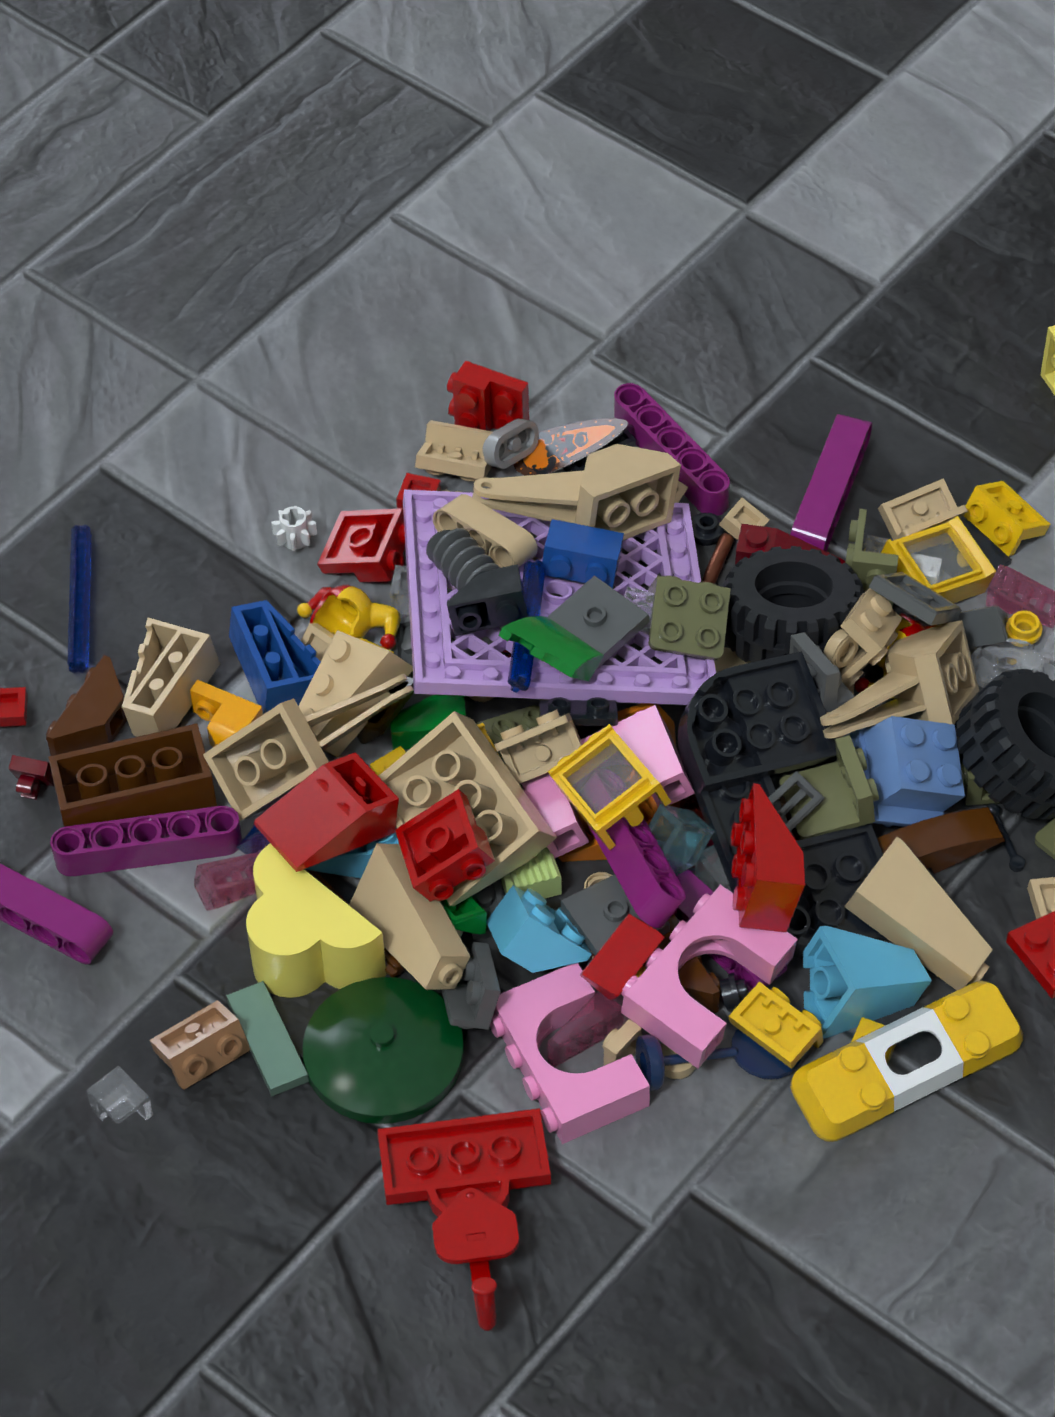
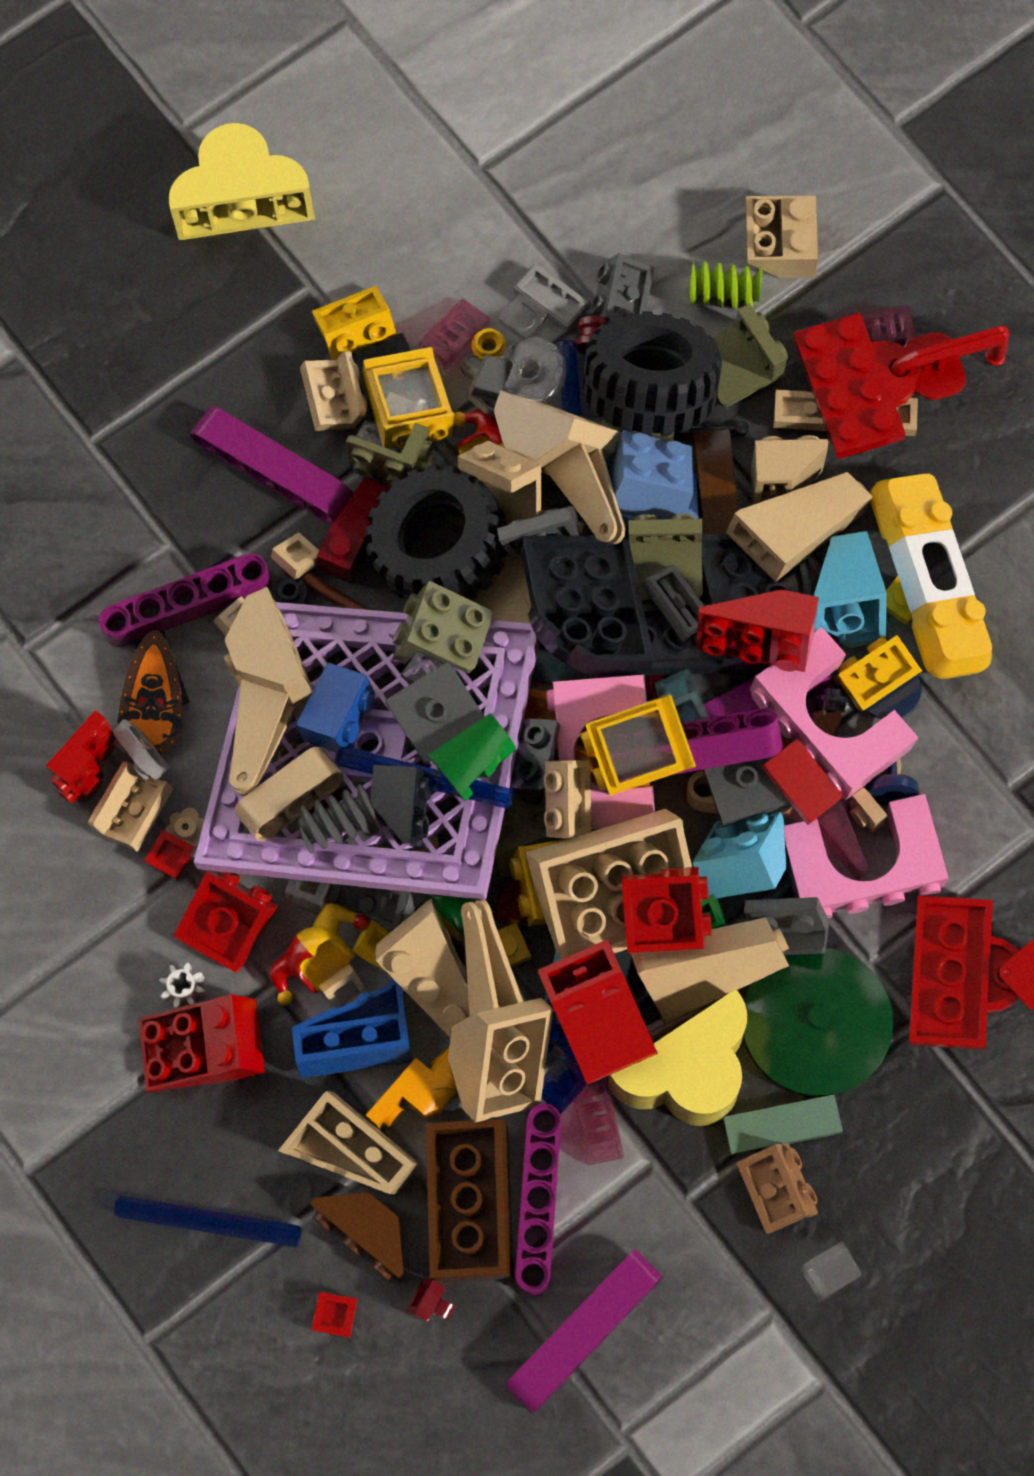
camera: 75 degrees left, 20 degrees up
tan tile [823,629,859,669] -> none
dark grey plate [869,572,962,626] -> none
none -> red slope [138,994,265,1092]
none -> tan slope [751,435,828,505]

